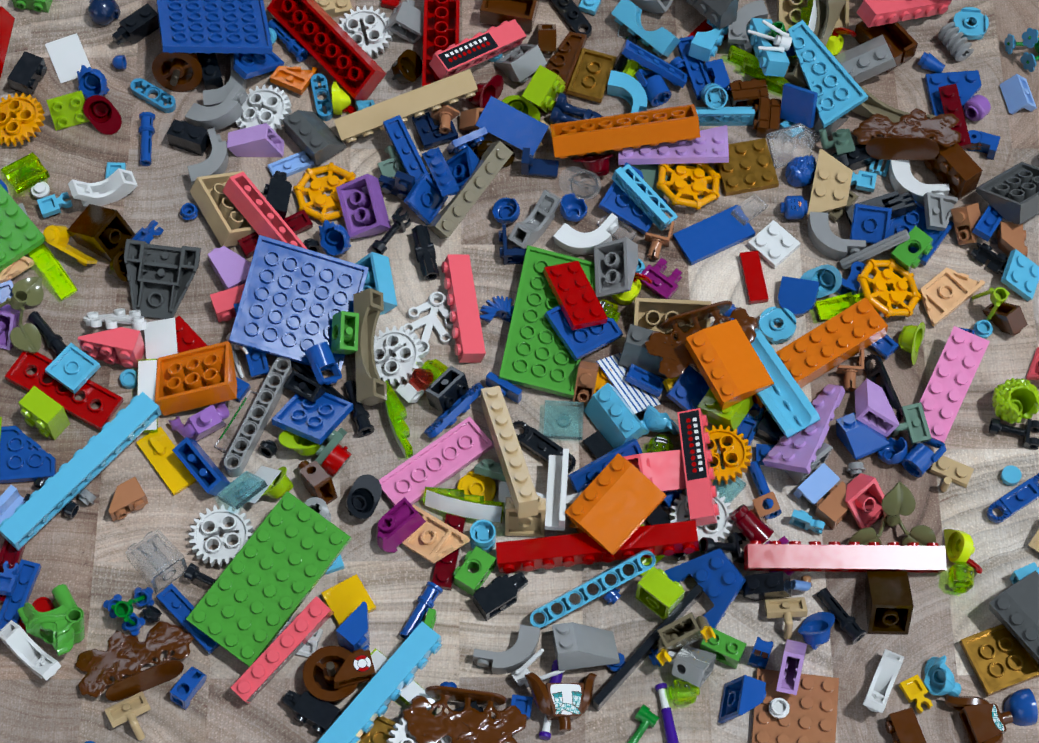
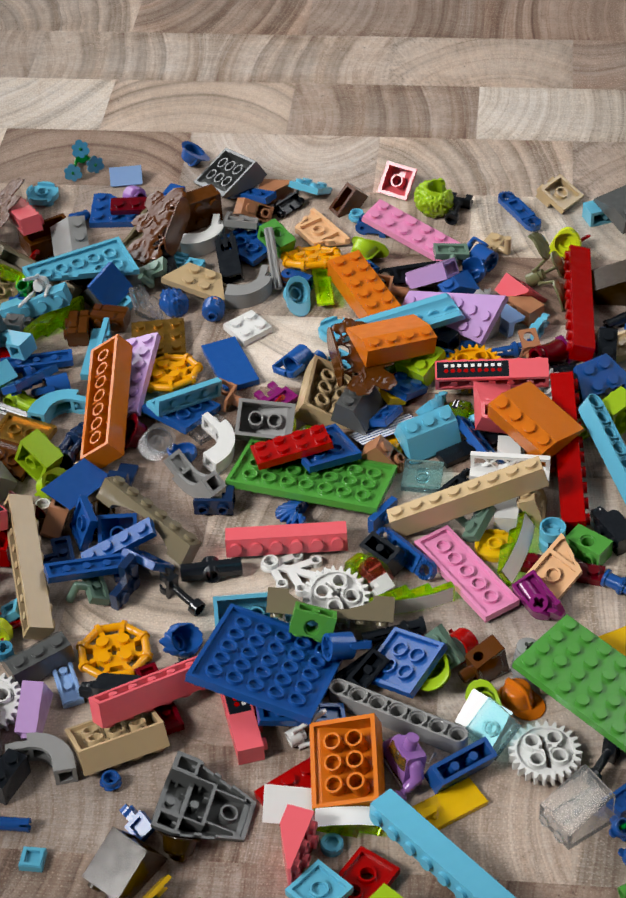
camera: 80 degrees left, 20 degrees down
white arch [68,168,138,207] -> none
white plant [83,308,147,331] -> none
nougat slope [108,477,148,522] -> none
lavender slope [207,246,251,289] -> none
black plate [259,440,278,458] -> none
medium lavender slope [336,174,391,239] -> none
black piece [345,474,382,519] -> none
nougat bracket [431,105,460,134] -> none
blue hair [492,197,520,225] -> none
medium azure wheel [701,83,728,109] -> none
blue leg [705,59,730,92] -> none
clear tile [731,194,768,226] -> none
red tile [739,251,769,304] -> none
blue tile [778,276,820,316] -> none
blue tile [850,204,892,244] -> none
light grey piece [938,22,974,62] -> none
clear neon green head [948,562,974,593] -> none
lime plant [971,287,1010,321] -> none
medium azure tile [1001,465,1022,486] -> none
none -> blue piece [272,344,314,378]

